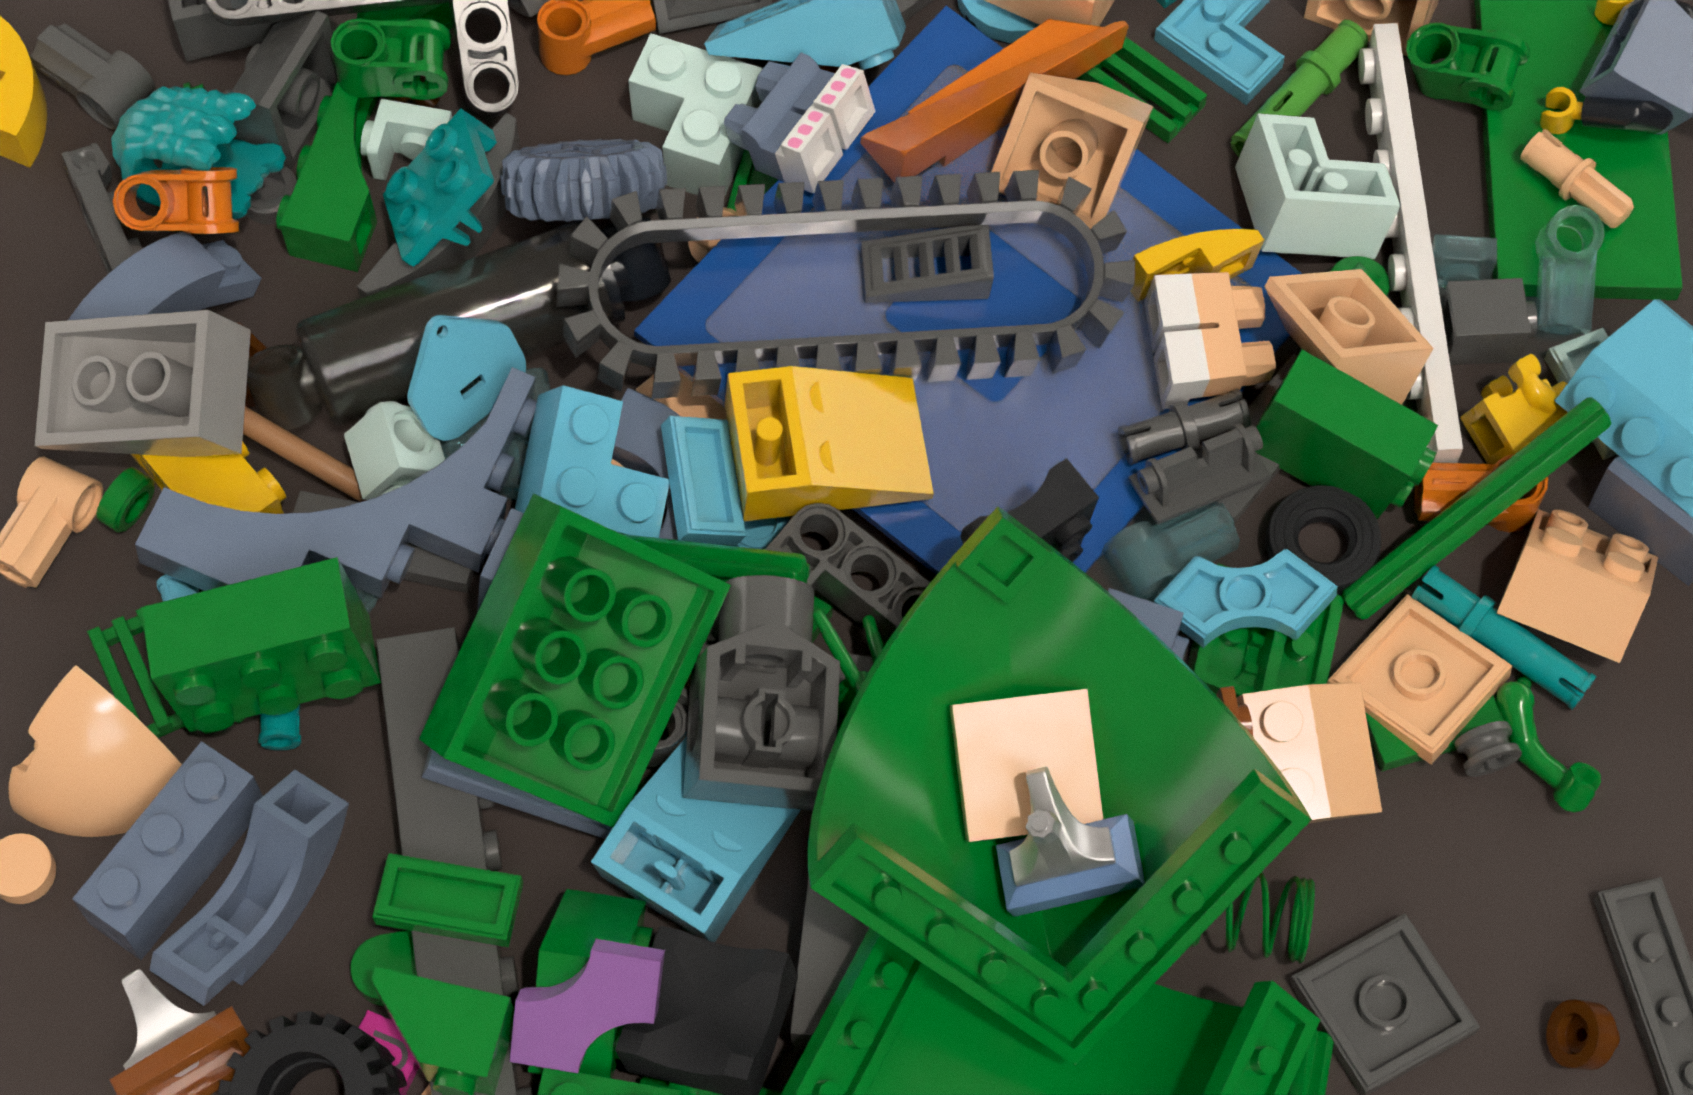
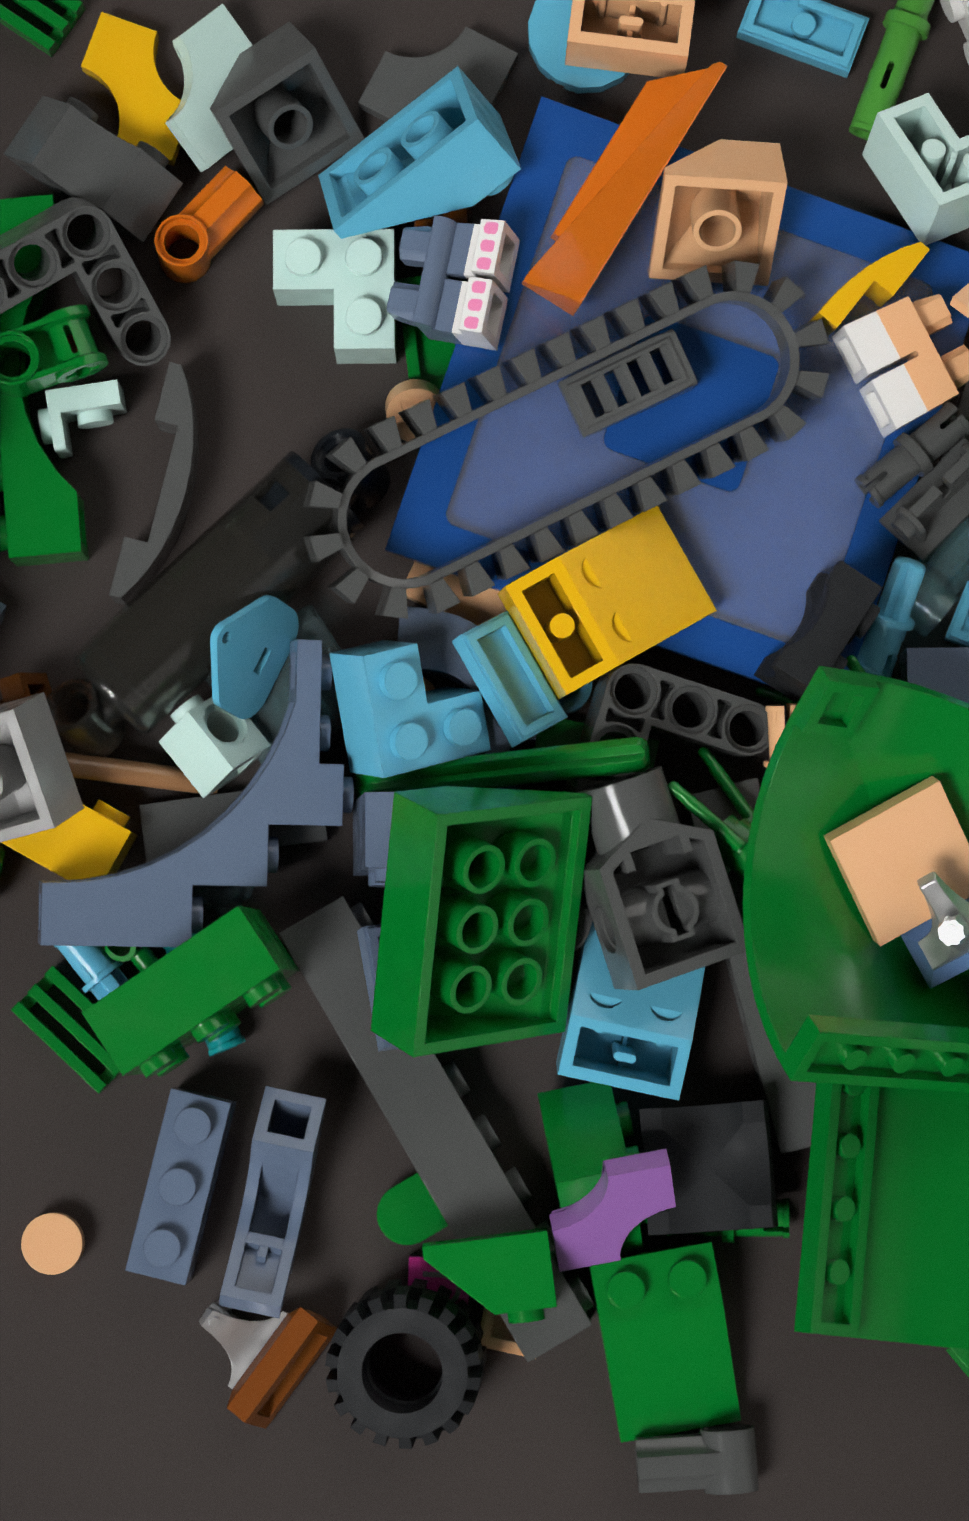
camera: 20 degrees left, 20 degrees up
light nougat brick [9,665,182,837] -> none
green tile [372,853,524,948] -> none
teal piece [383,109,497,267] -> none
sand blue gear [500,139,667,222] -> none
green tile [1077,37,1207,143] -> none
none -> medium azure axle [857,556,926,678]

